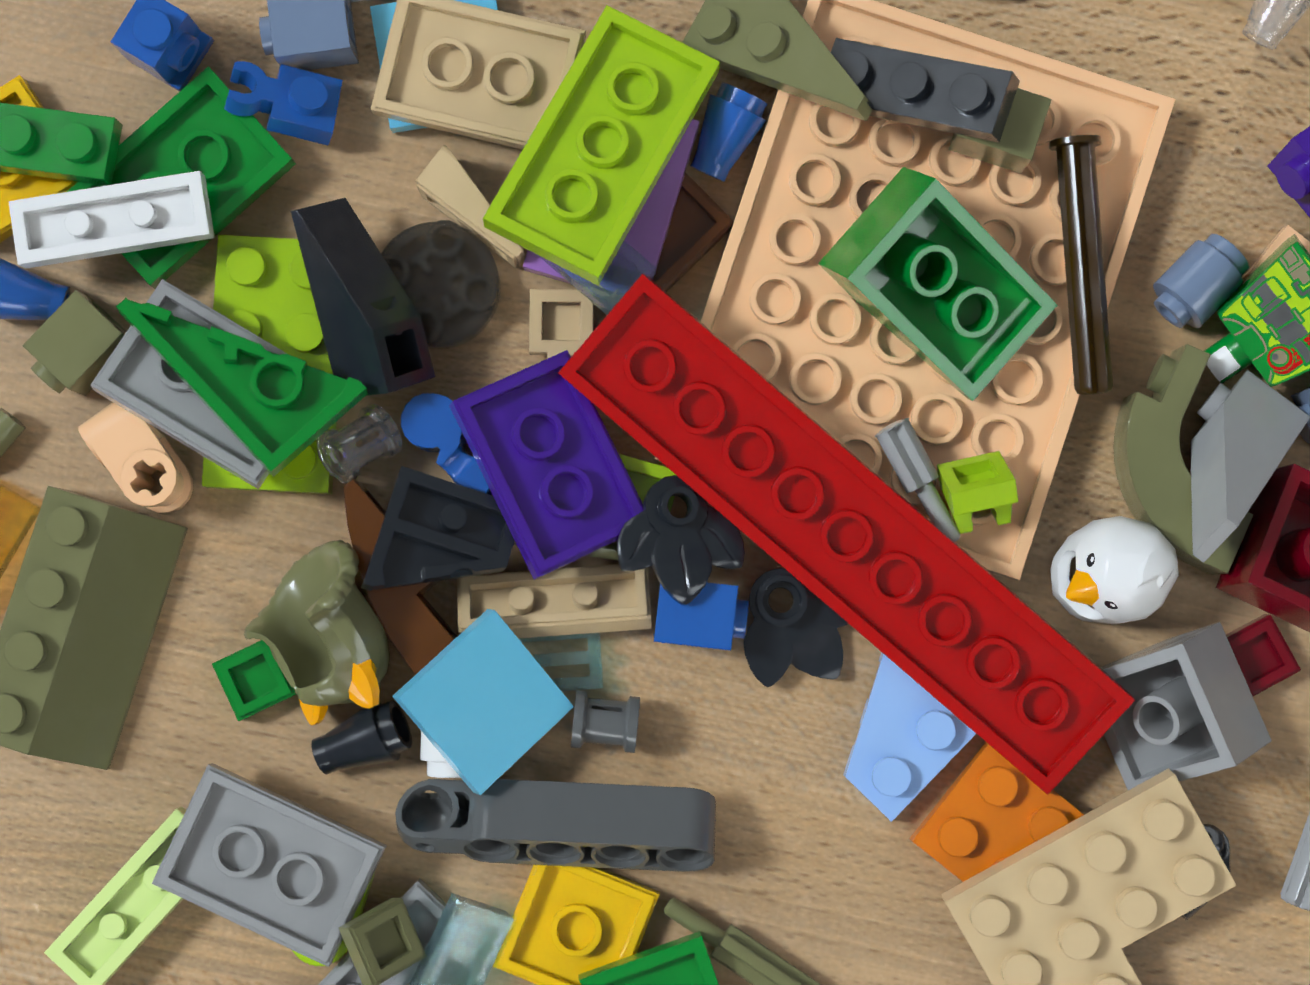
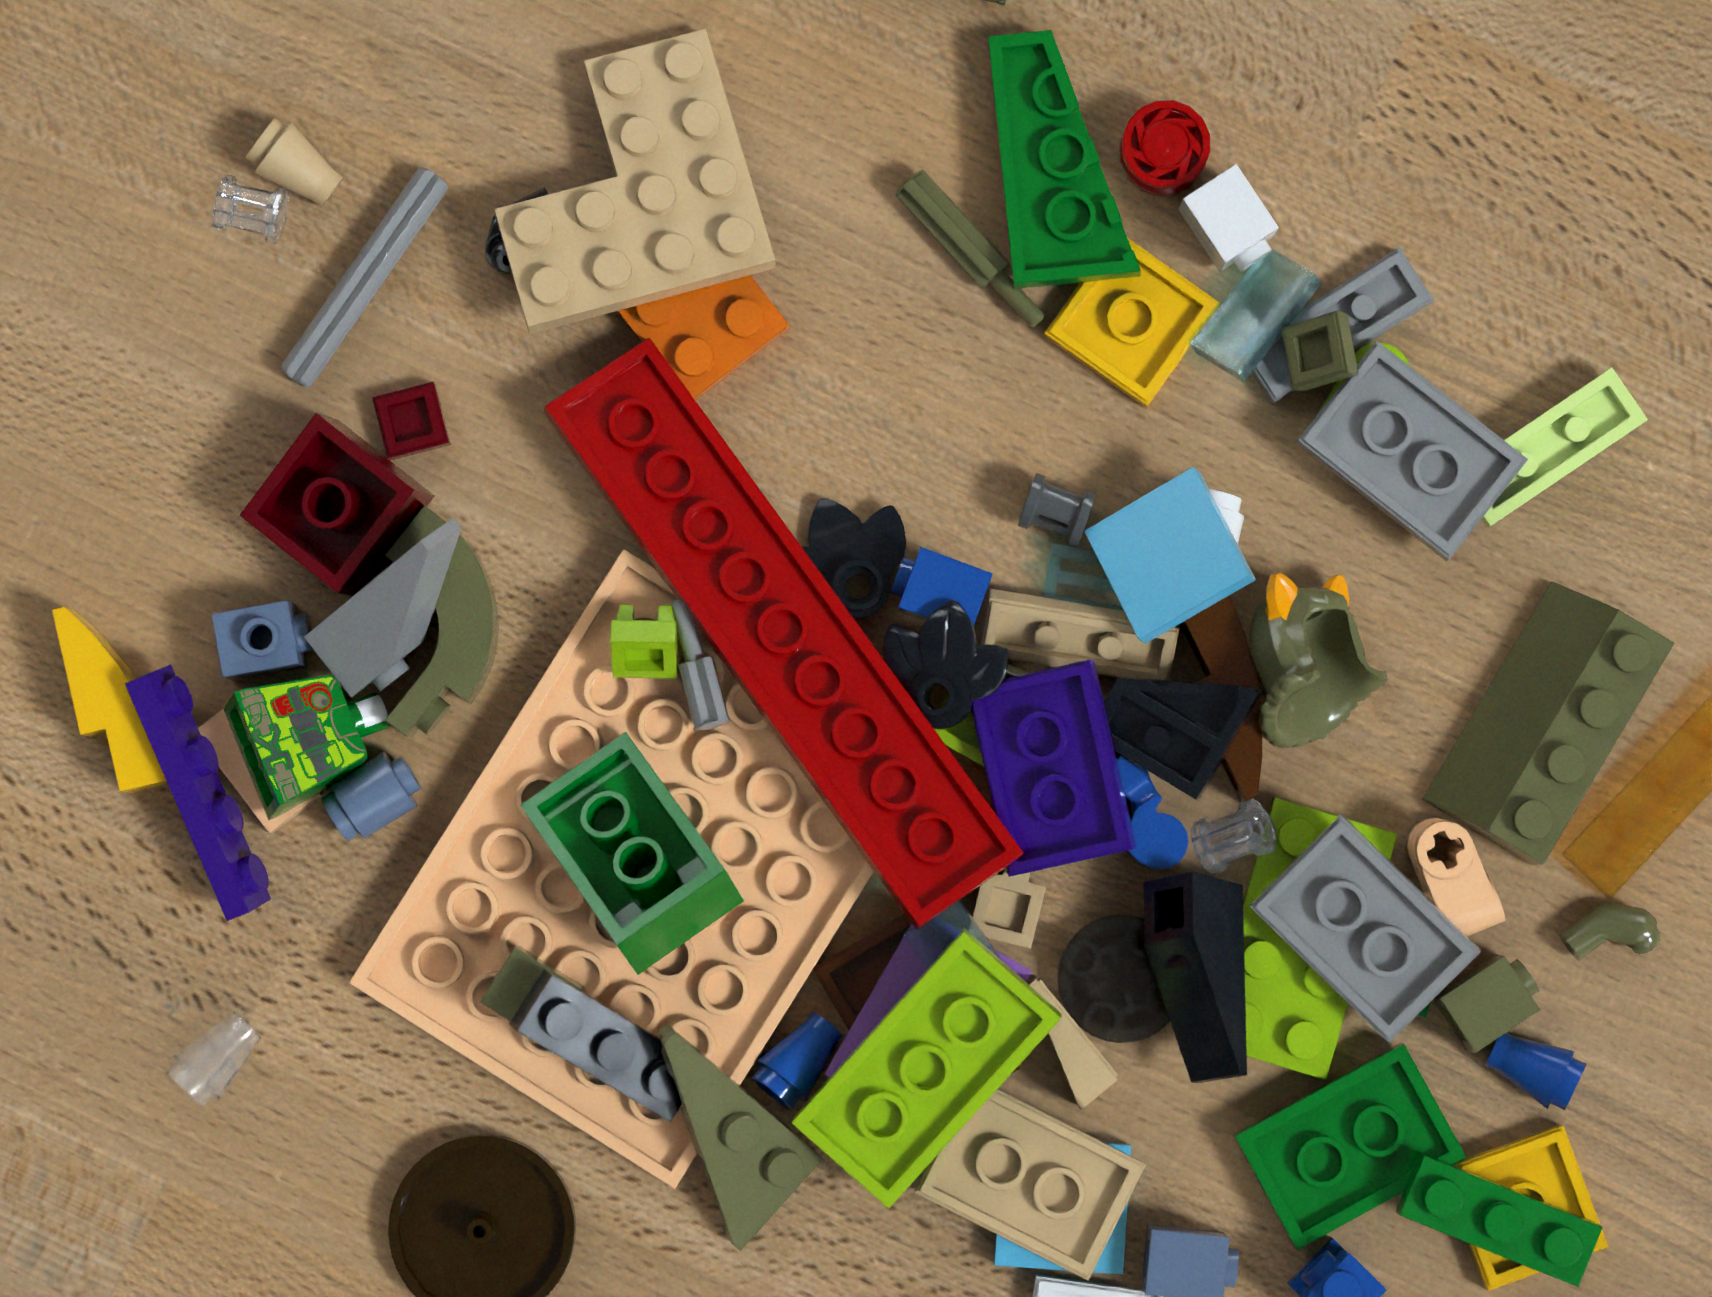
camera: 170 degrees left, 0 degrees up
white plate [8,171,215,269] -> none
green wing [116,298,368,477] -> none
green tile [212,640,297,721] -> none
blue plate [224,61,343,146] -> none
black cone [311,700,412,775] -> none
dark grey piece [395,779,716,872] -> none
light blue wing [843,652,976,822] -> none
dark brown axle [1049,135,1113,395] -> none
white piece [1050,516,1179,624] -> none
light grey slope [1100,622,1272,790] -> none

